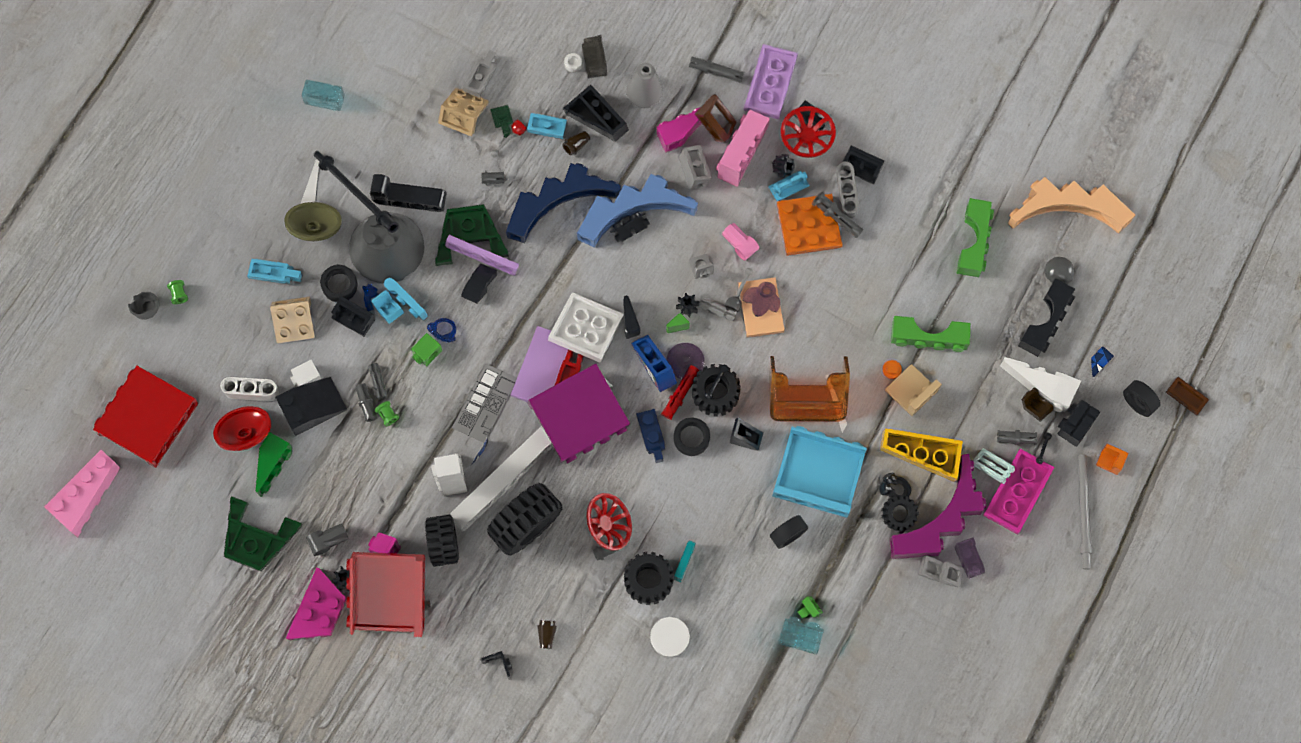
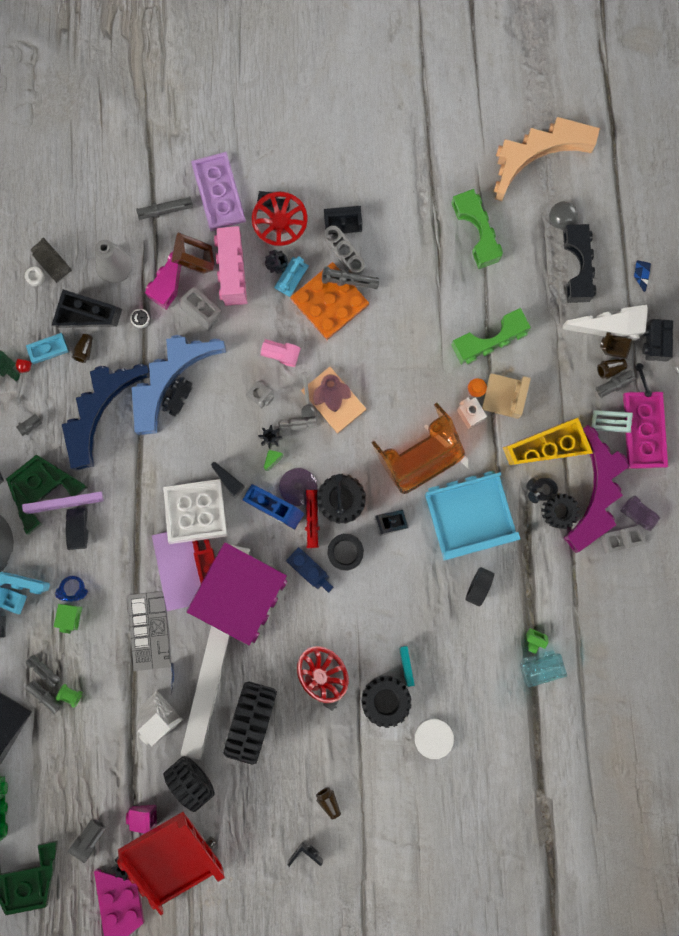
camera: 30 degrees left, 10 degrees up
none -> tile [130,309,150,329]
none -> white brick [457,397,487,429]
none -> dark brown cone [597,358,627,379]

